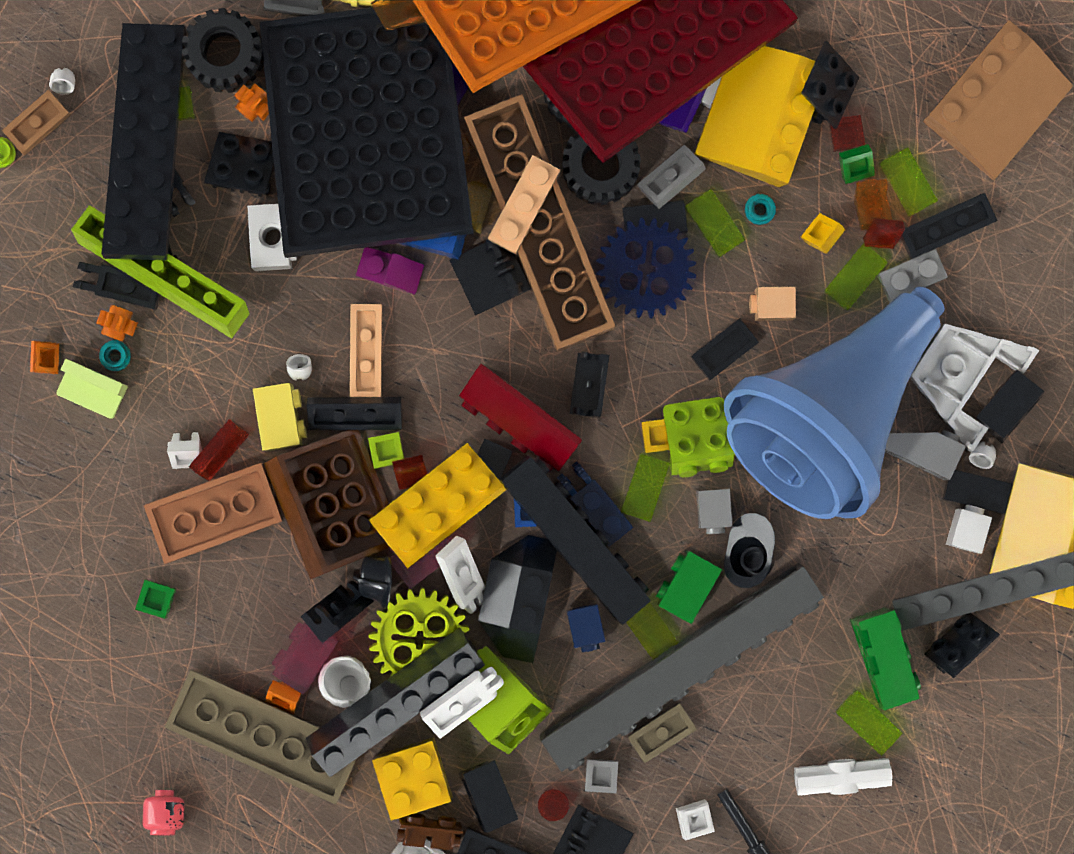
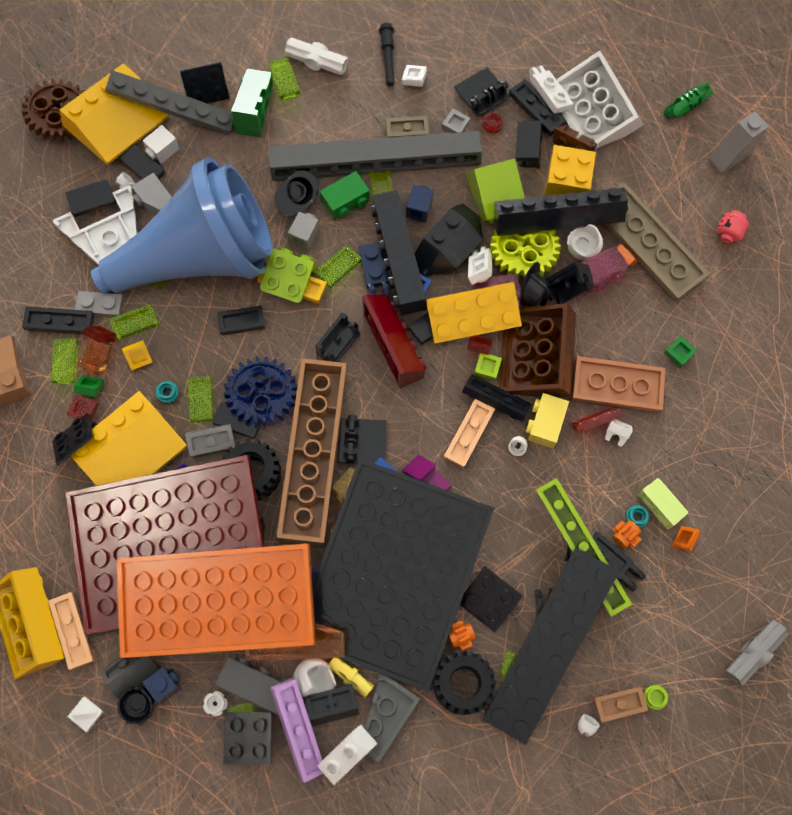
camera: 155 degrees left, 15 degrees down
white brick [247,204,297,271] -> none
white hinge [419,667,504,739] -> none
light nougat plate [488,155,560,254] -> none
light nougat brick [749,287,796,321] -> none

